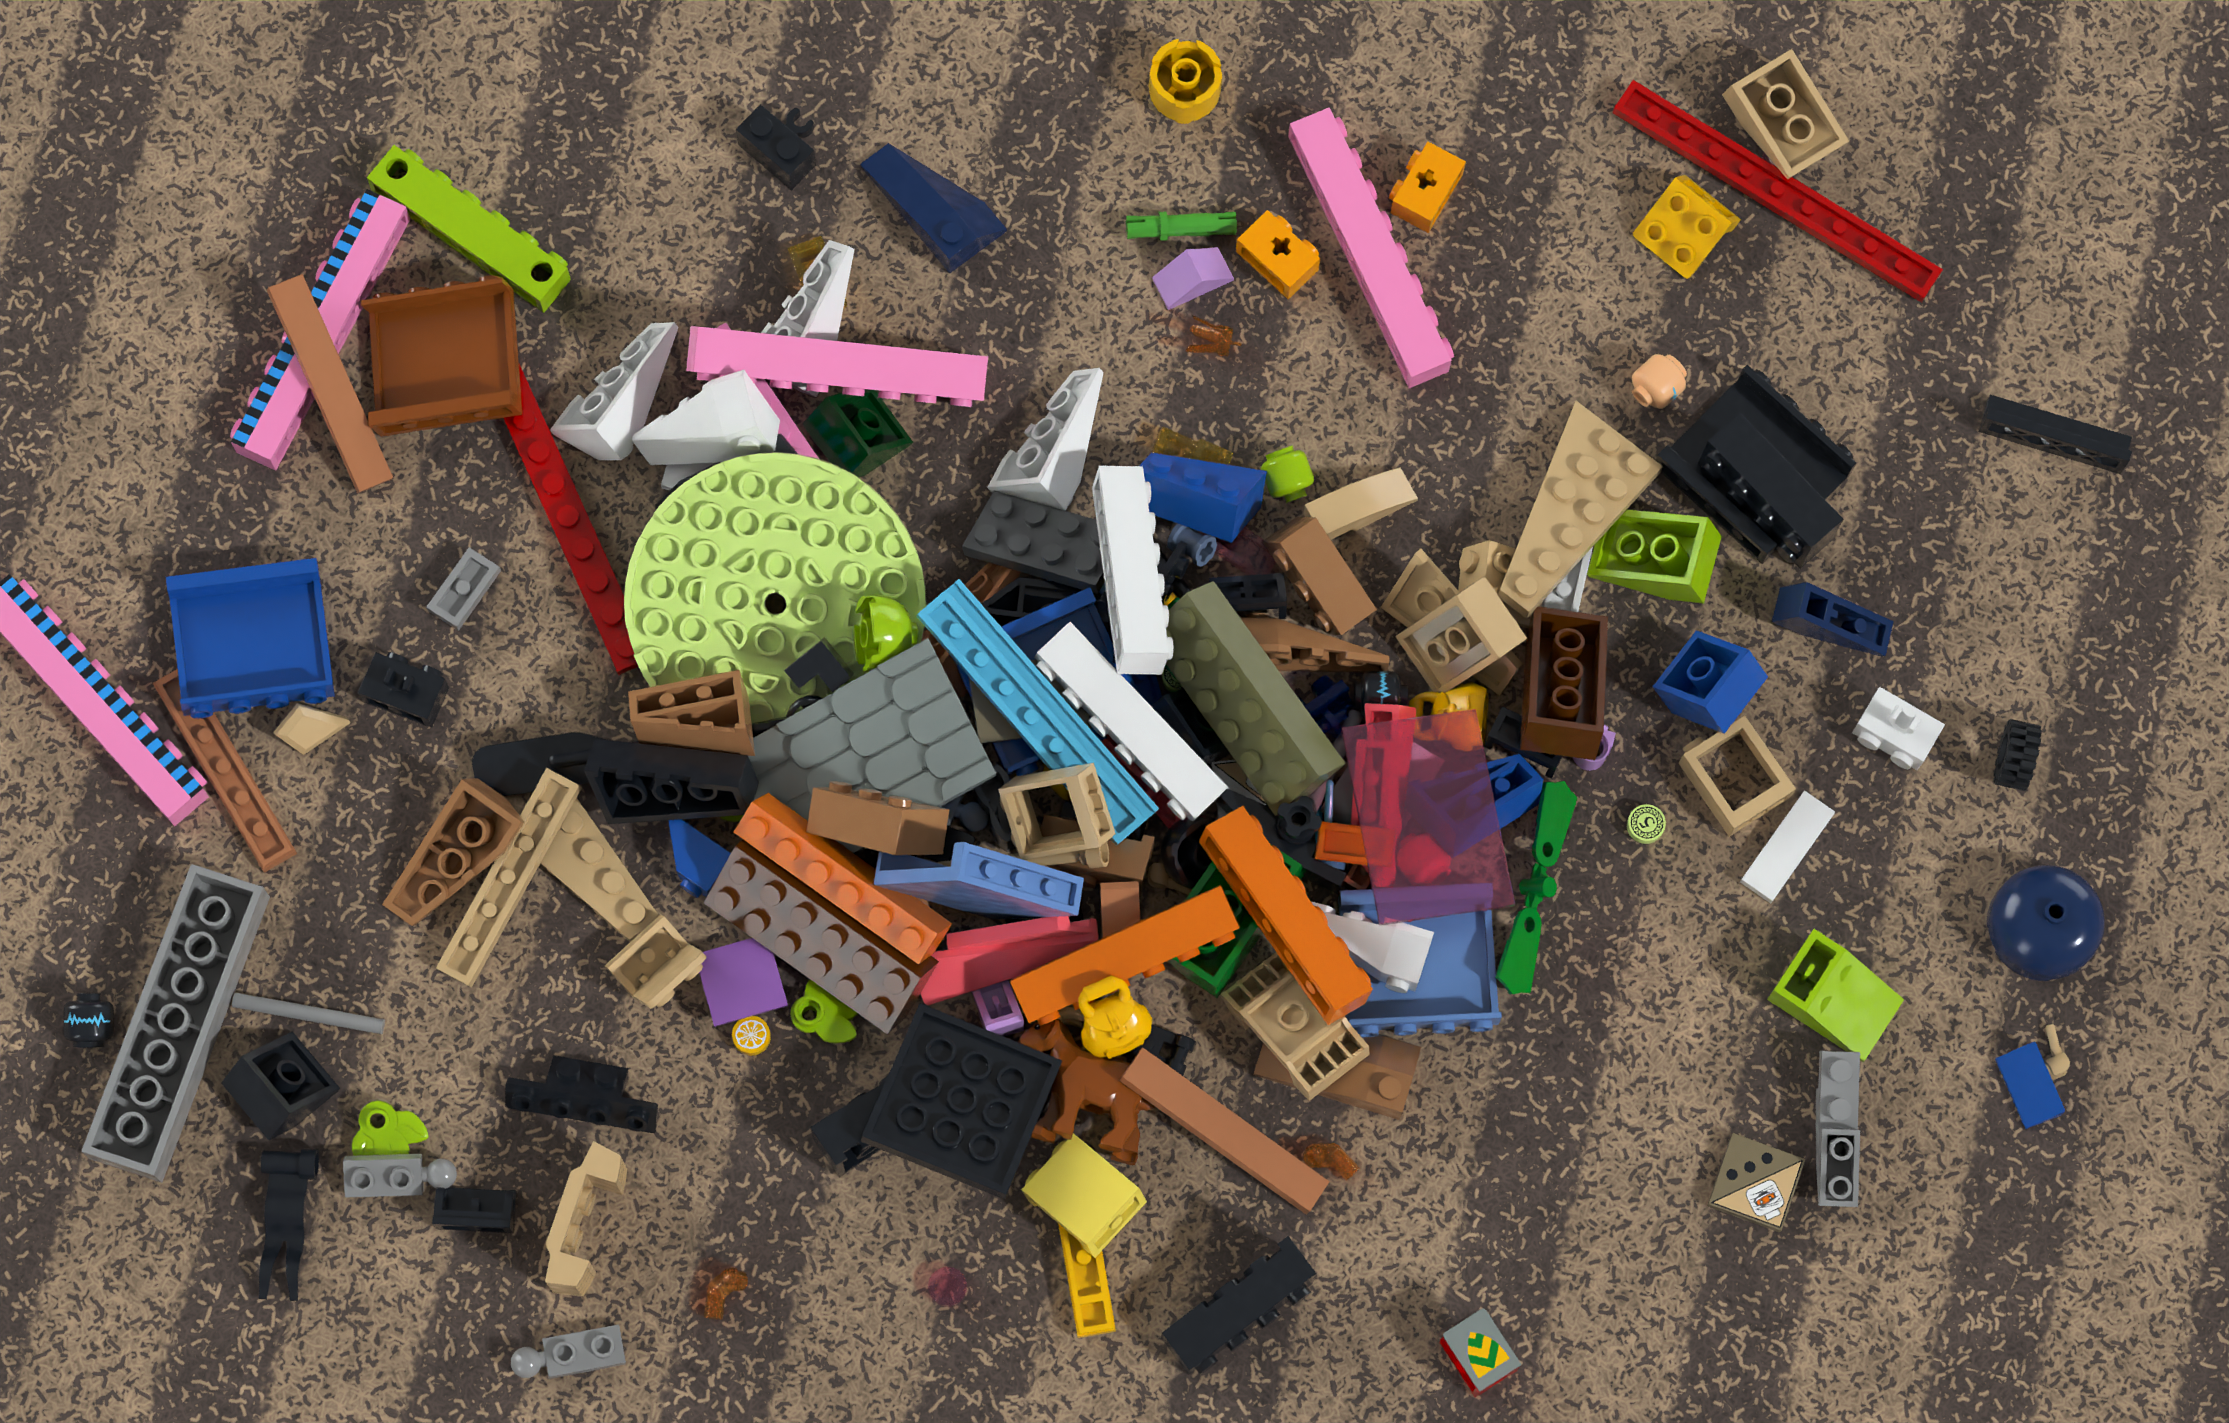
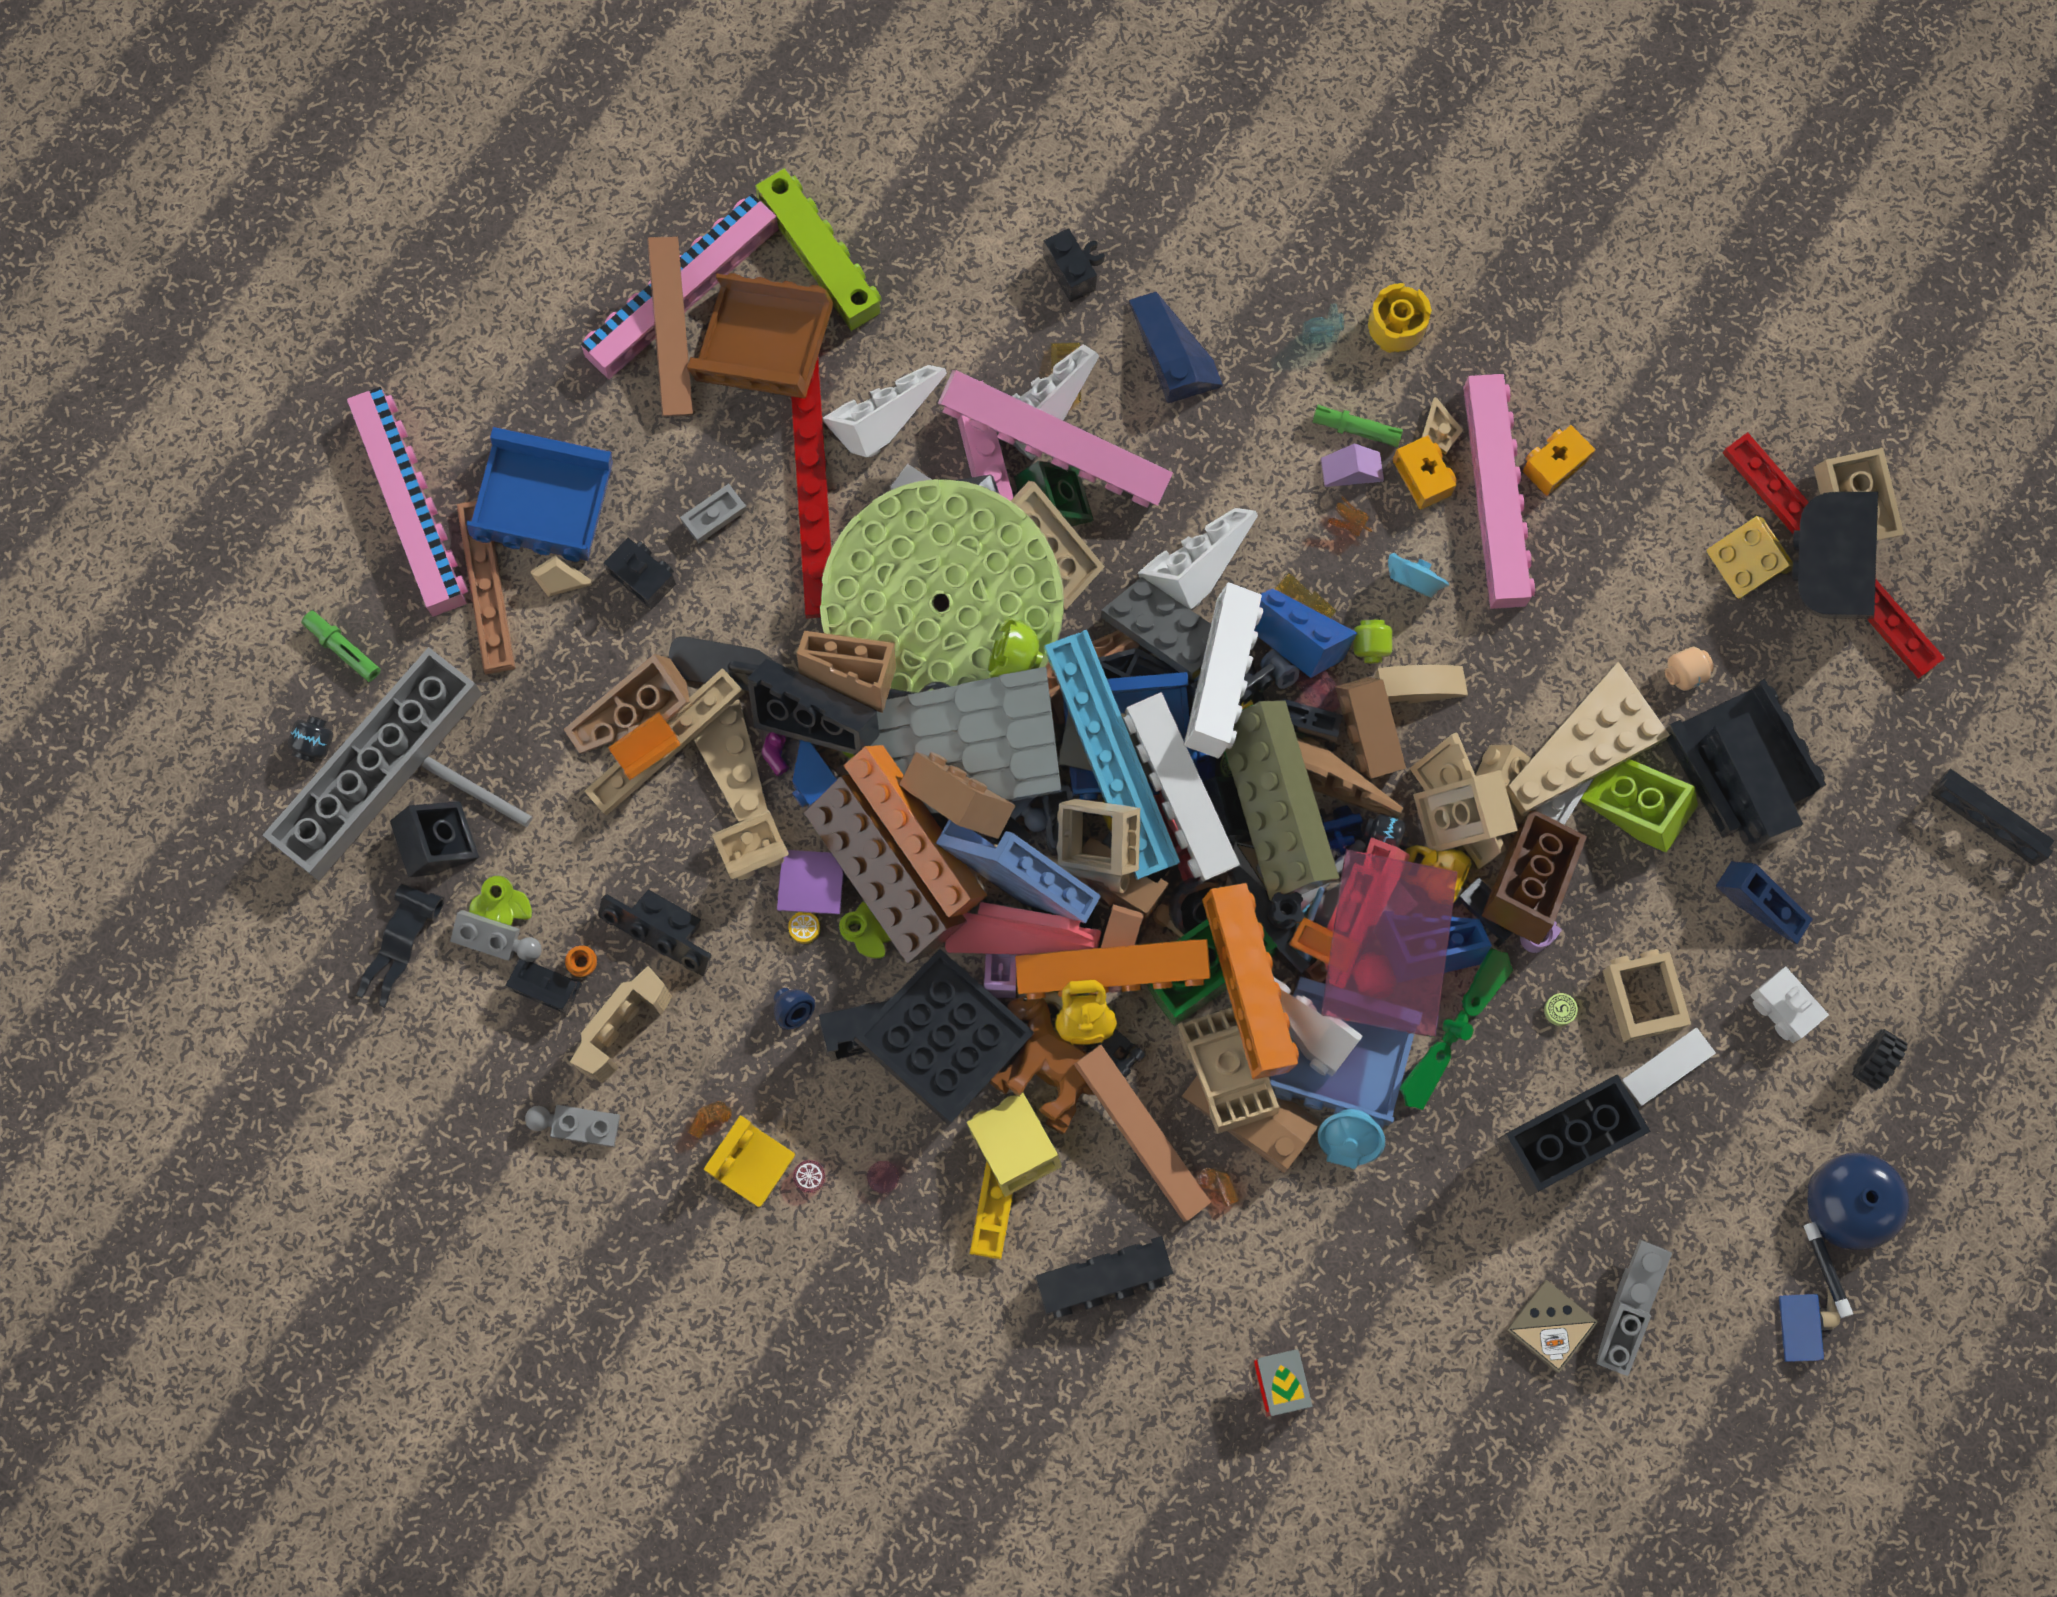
camera: 20 degrees right, 0 degrees up
white wedge [632,370,780,465] -> none
black piece [784,637,854,692] -> none
blue brick [1653,630,1768,734] -> none
lime slope [1767,929,1904,1063] -> none
none -> bright green pin [301,610,381,682]
none -> orange plate [565,946,597,977]
none -> orange panel [608,712,681,780]
none -> yellow bracket [704,1115,795,1207]
none -> magenta arm [762,732,789,777]
none -> dark blue brick [774,988,816,1030]
none -> clear pink tile [793,1160,826,1193]
none -> tan wing [1011,481,1105,610]
none -> clear light blue bracket [1301,303,1344,345]
none -> medium azure piece [1318,1109,1385,1169]
none -> medium azure piece [1388,553,1449,598]
none -> tan piece [1422,397,1463,455]
none -> black brick [1496,1074,1651,1197]
none -> black brick [1792,492,1878,619]
none -> black bar [1804,1222,1853,1318]

